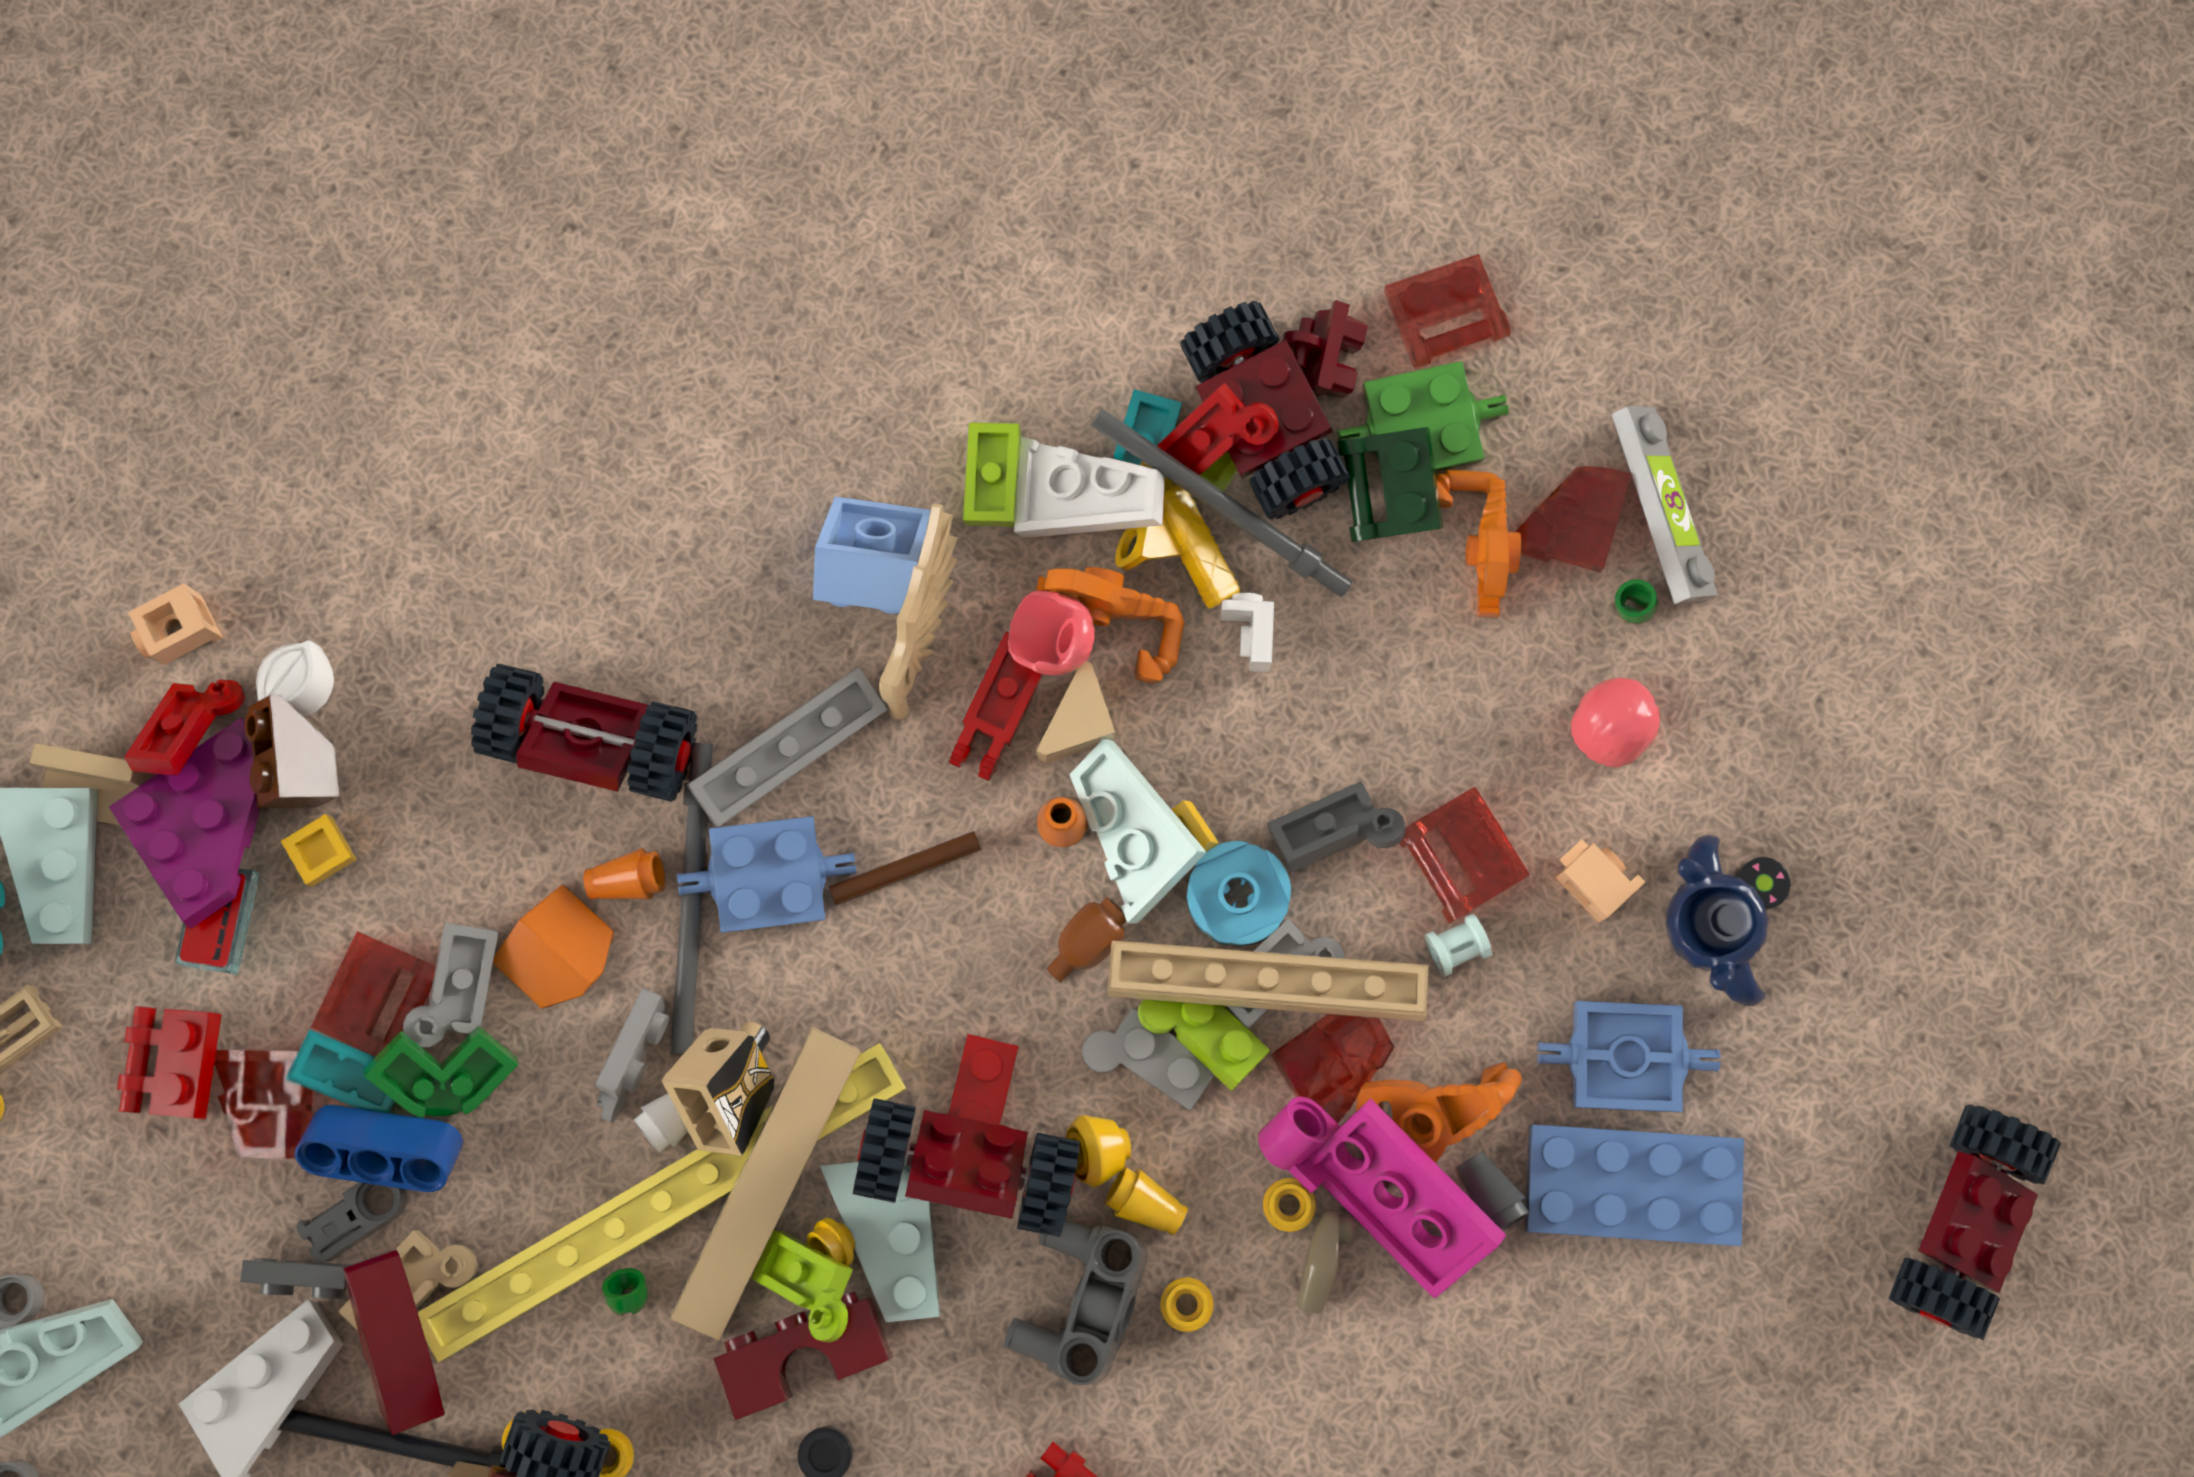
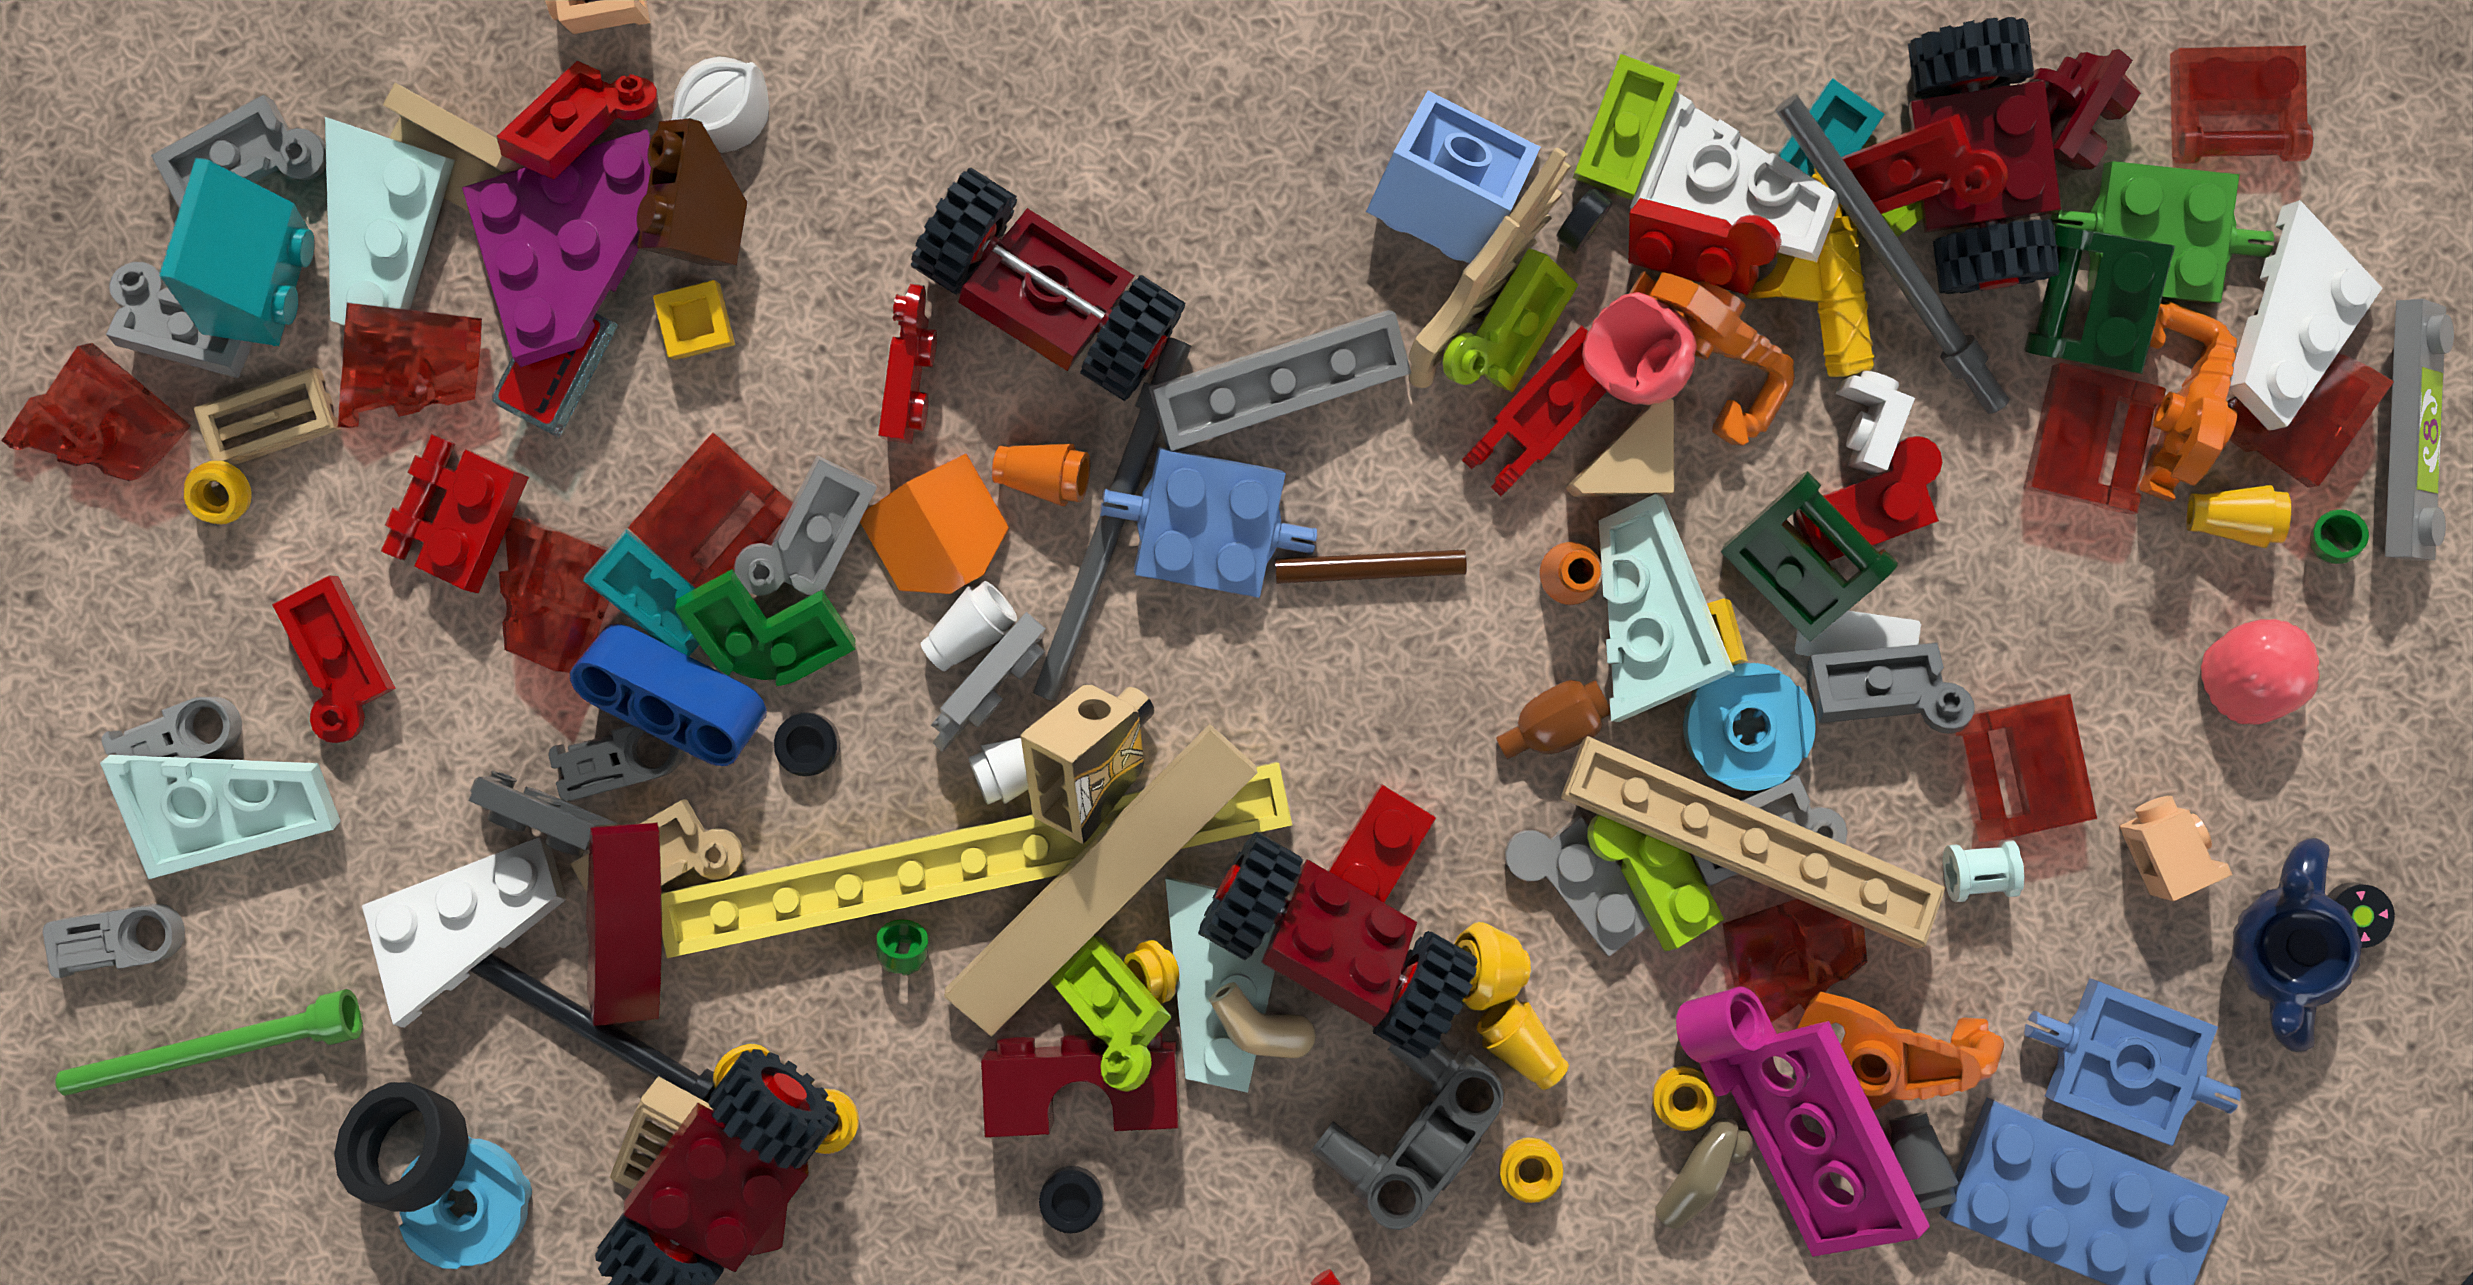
camera: 15 degrees right, 10 degrees up
none -> red hinge [272,575,396,743]
none -> clear red slope [338,302,482,429]
none -> black tile [774,712,840,776]
none -> red hinge [878,284,937,444]
none -> white cone [921,581,1017,671]
none -> tan arm [1209,982,1316,1058]
none -> lime hinge [1442,248,1579,393]
none -> black tile [1556,188,1614,254]
none -> red hinge [1628,198,1782,295]
none -> dark green plate [1721,471,1898,642]
none -> red hinge [1795,436,1943,562]
none -> white sticker [1795,611,1921,656]
none -> clear red plate [2023,362,2167,514]
none -> yellow cone [2186,485,2291,548]
none -> white wing [2229,200,2382,431]

